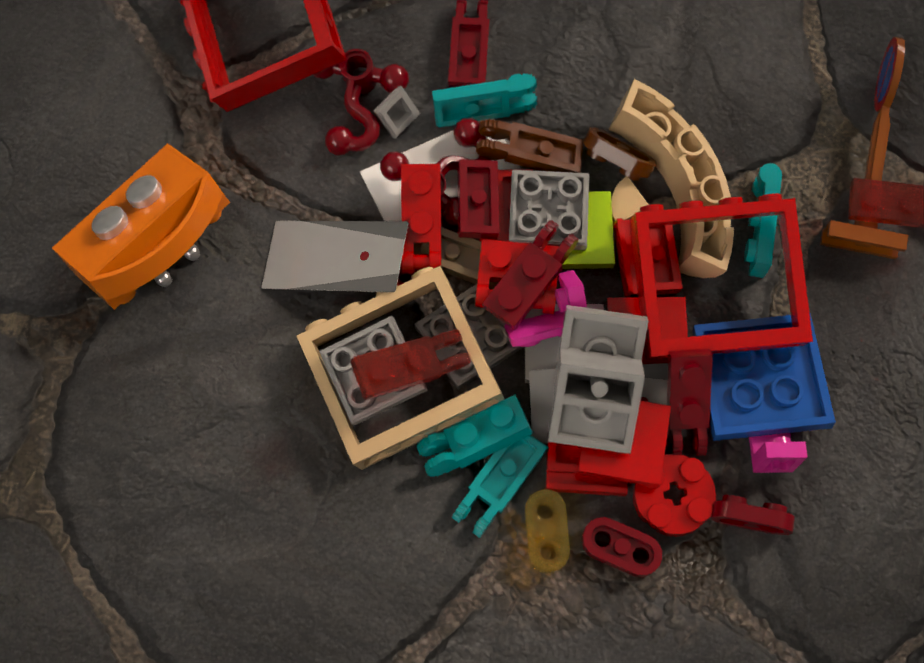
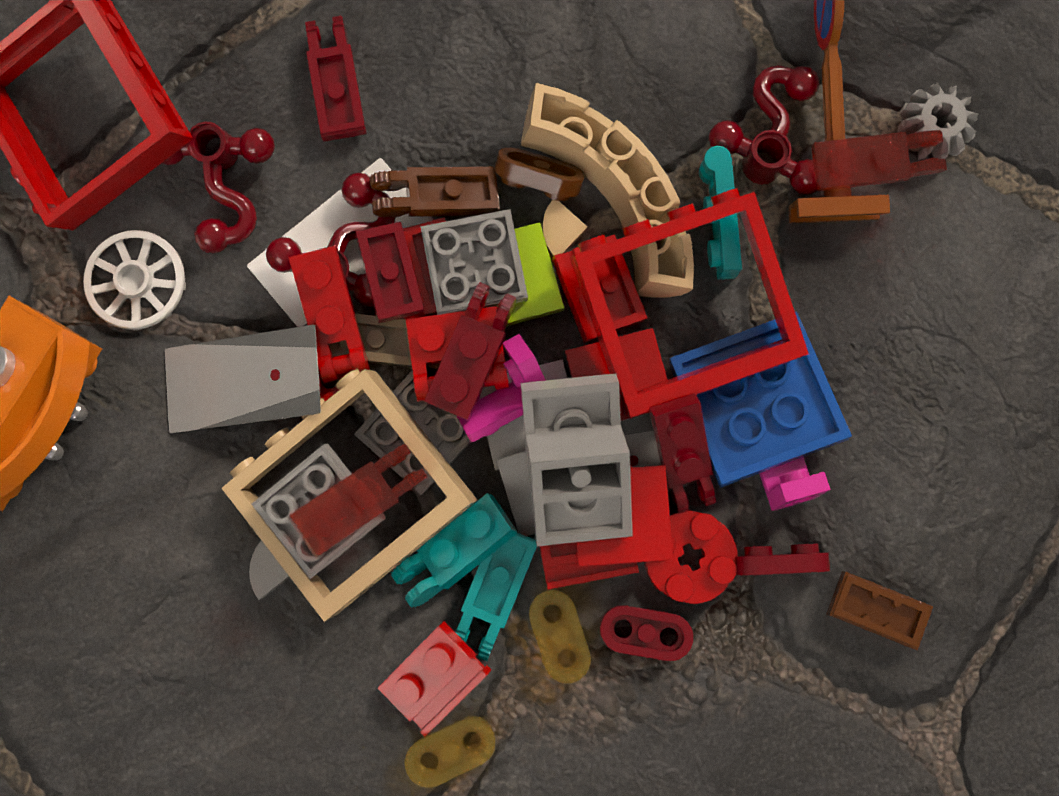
camera: 15 degrees left, 10 degrees up
light grey slope [374,86,421,139] -> none
teal hinge [432,73,537,128] -> none
none -> white wheel [83,230,186,331]
none -> light grey tile [249,540,290,600]
none -> plate [378,621,492,737]
none -> clear yellow plate [405,716,496,788]
none -> dark red piece [708,65,825,195]
none -> reddish brown plate [826,571,933,651]

